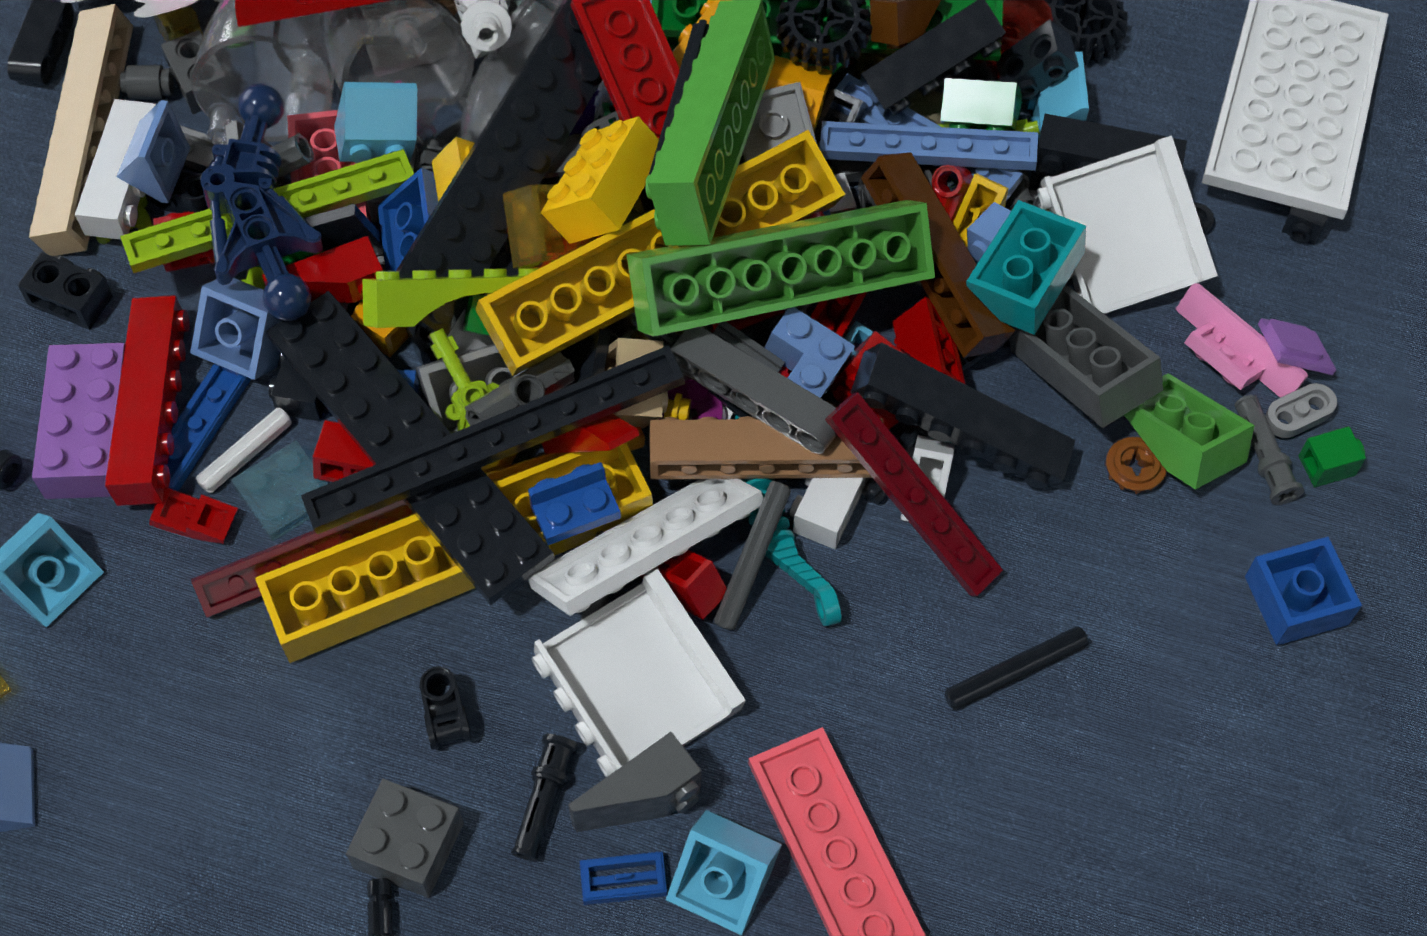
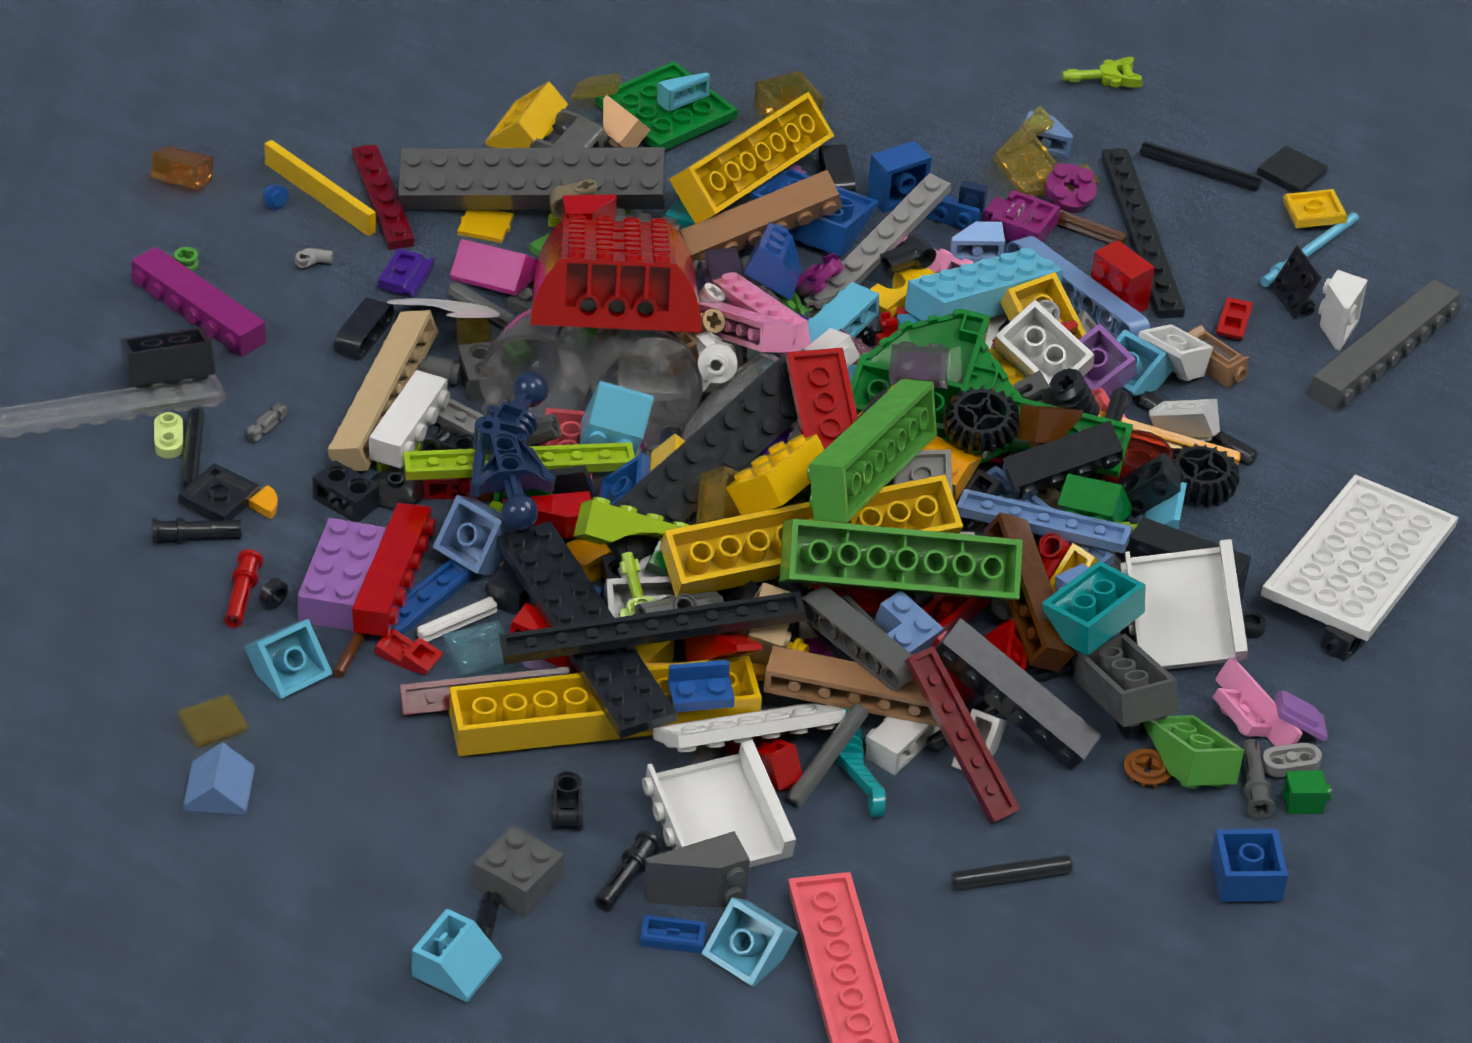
camera: 10 degrees right, 20 degrees down
medium blue slope [116,100,191,203] -> none
none -> reddish brown bar [333,632,367,678]
none -> black dish [371,469,424,510]

